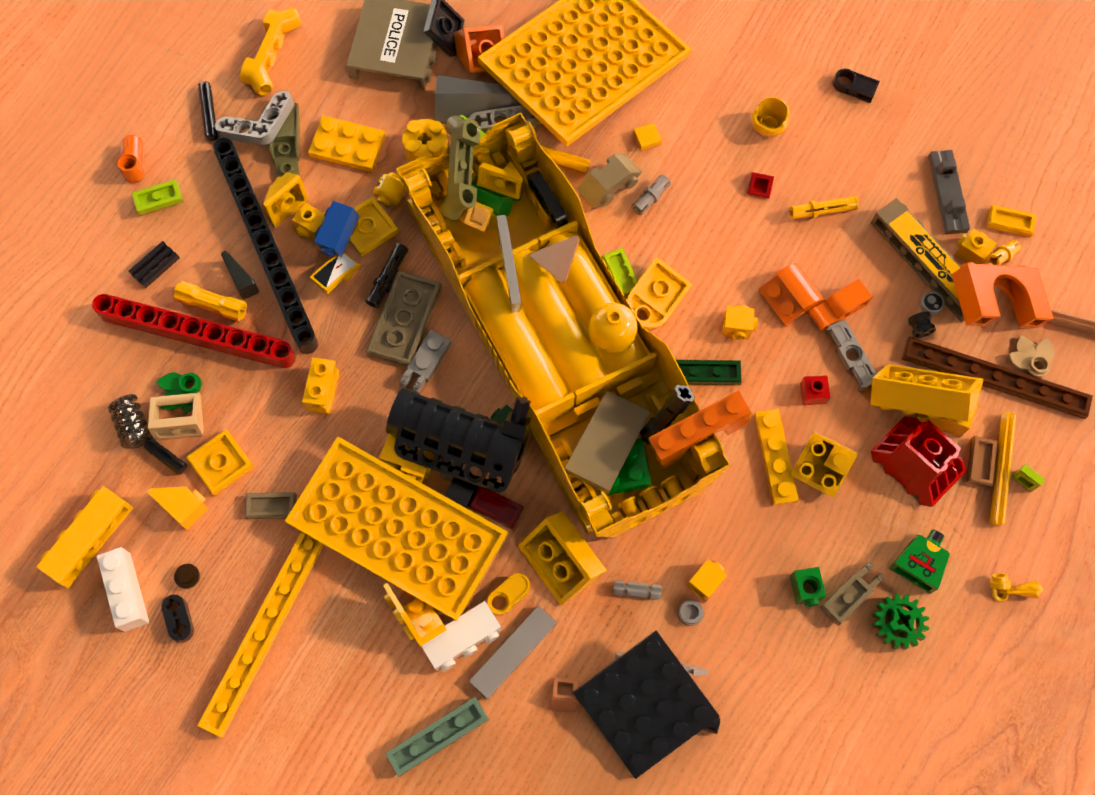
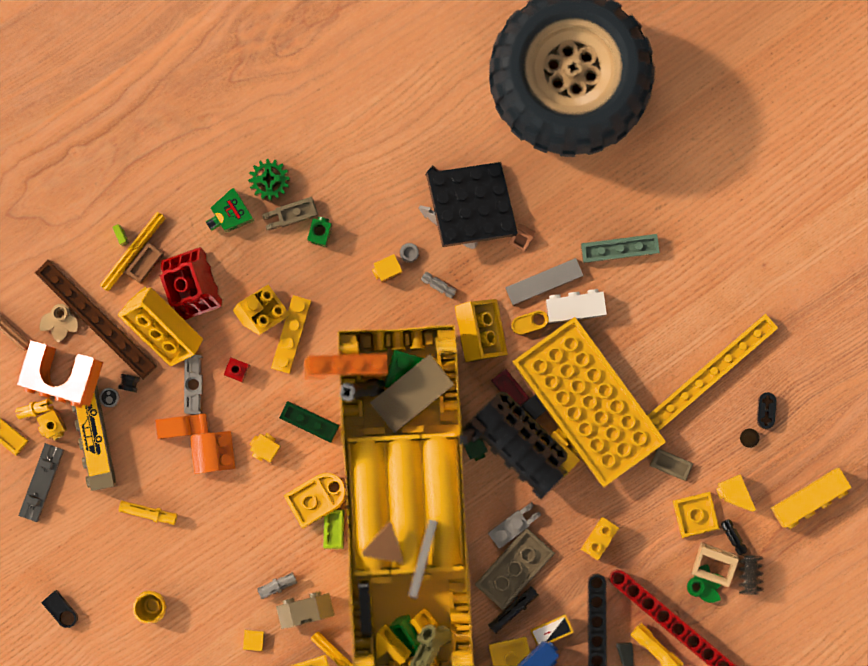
camera: 145 degrees left, 15 degrees up
white brick [97,547,149,632] -> none
yellow bracket [383,583,447,647] -> none
yellow cylinder [589,303,638,353] -> none
red slope [747,172,774,198] -> none
yellow piece [990,573,1043,602] -> none

